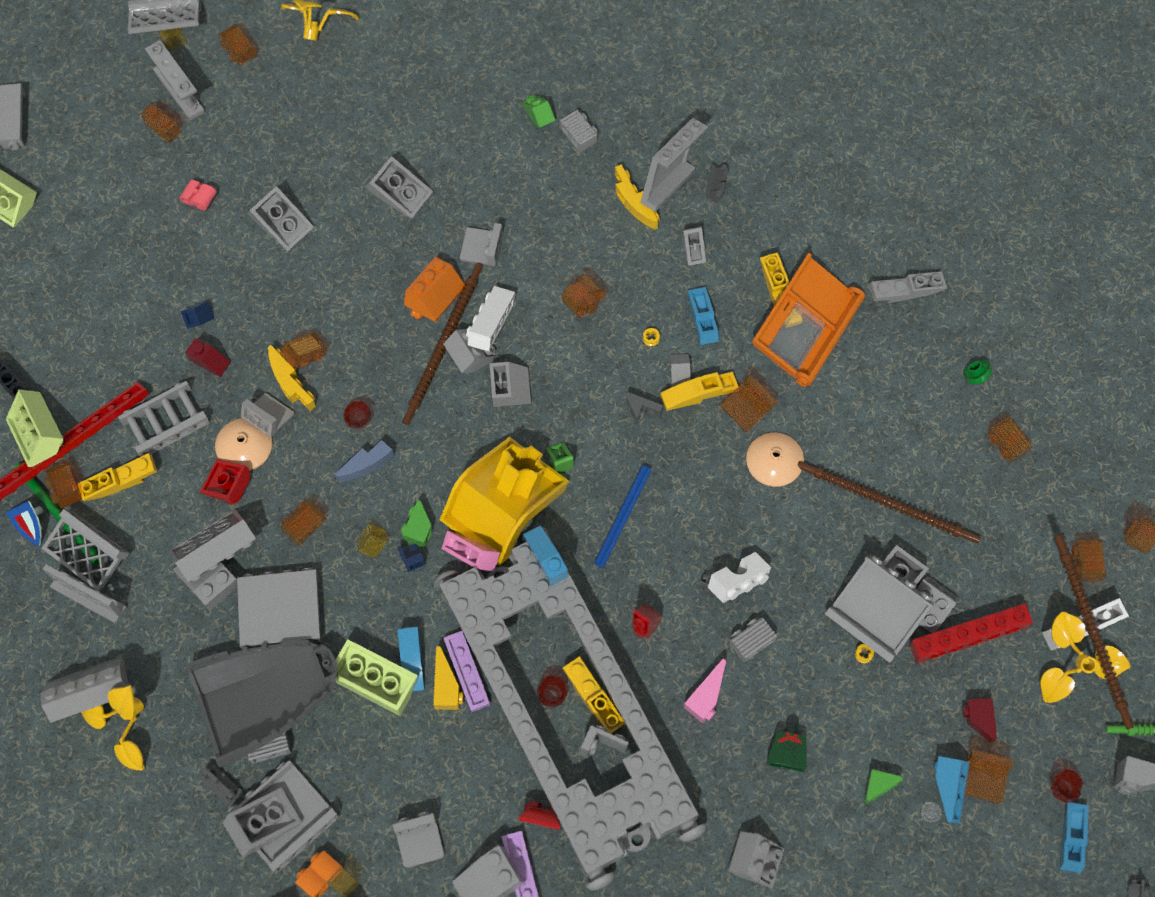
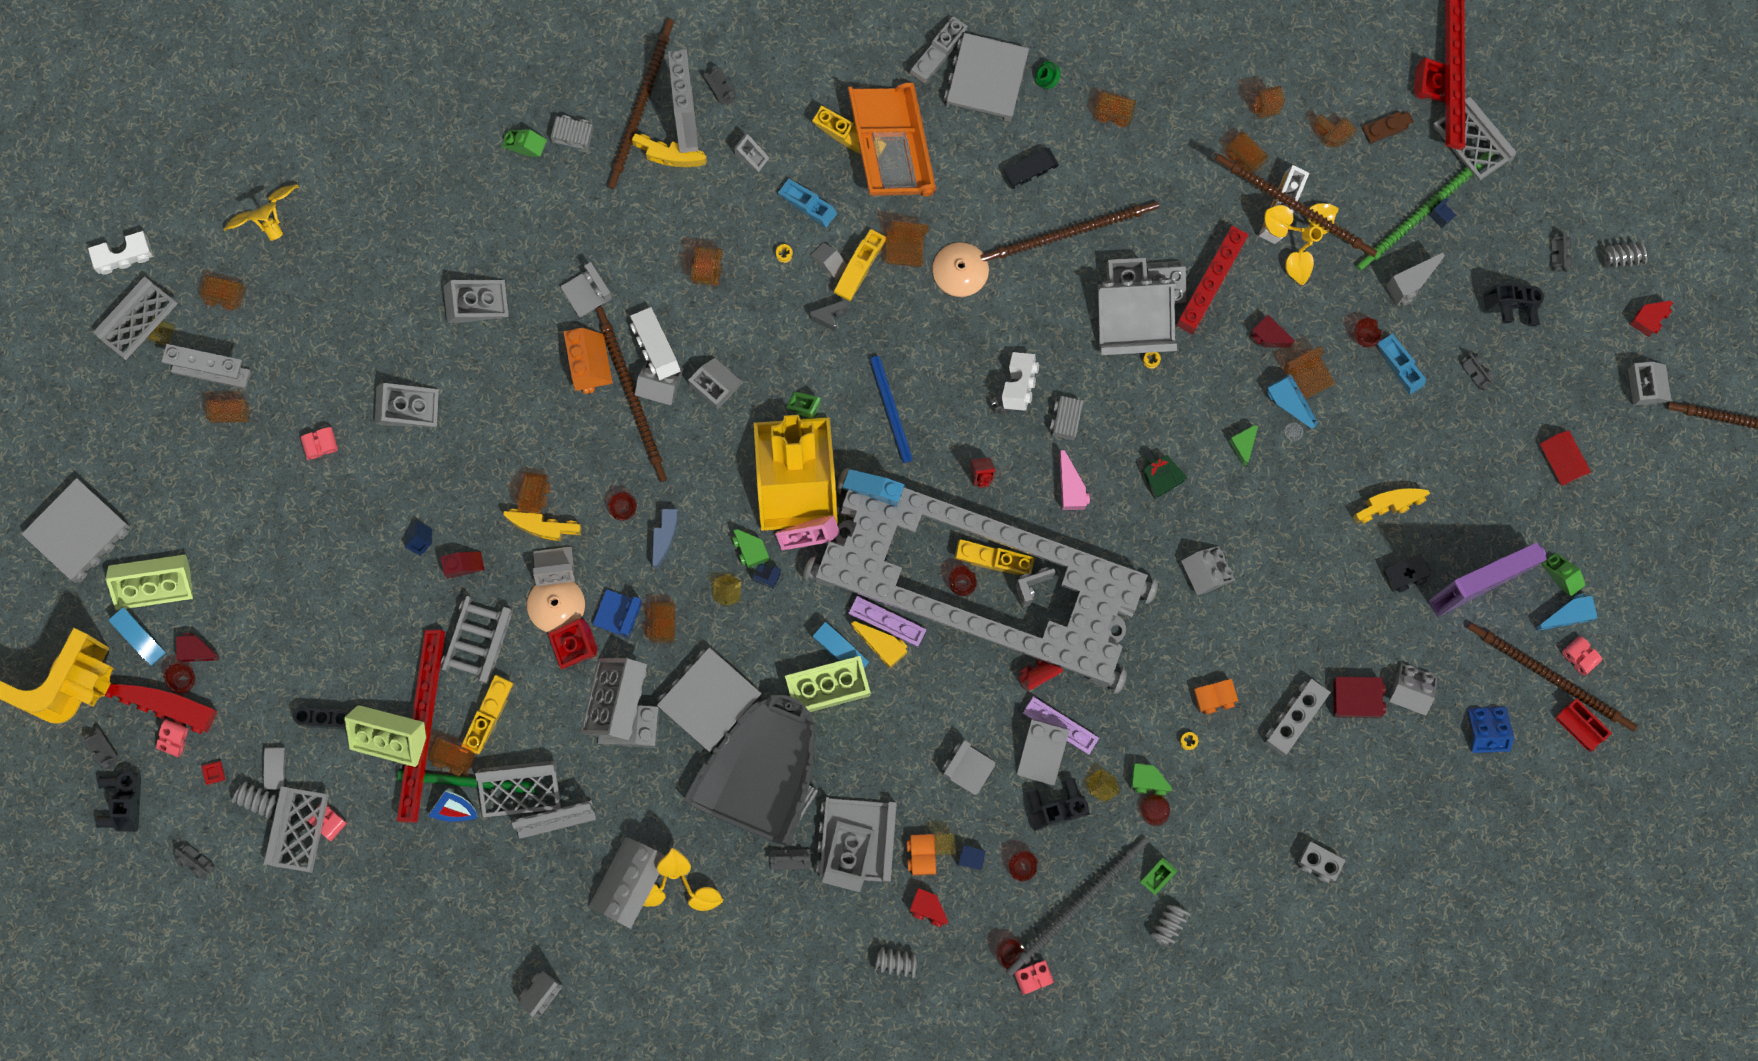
camera: 50 degrees left, 10 degrees up
none -> blue bracket [593,590,643,638]
none -> reddish brown hose [607,18,674,190]
none -> light grey panel [944,33,1029,122]
none -> black beam [1002,148,1059,189]

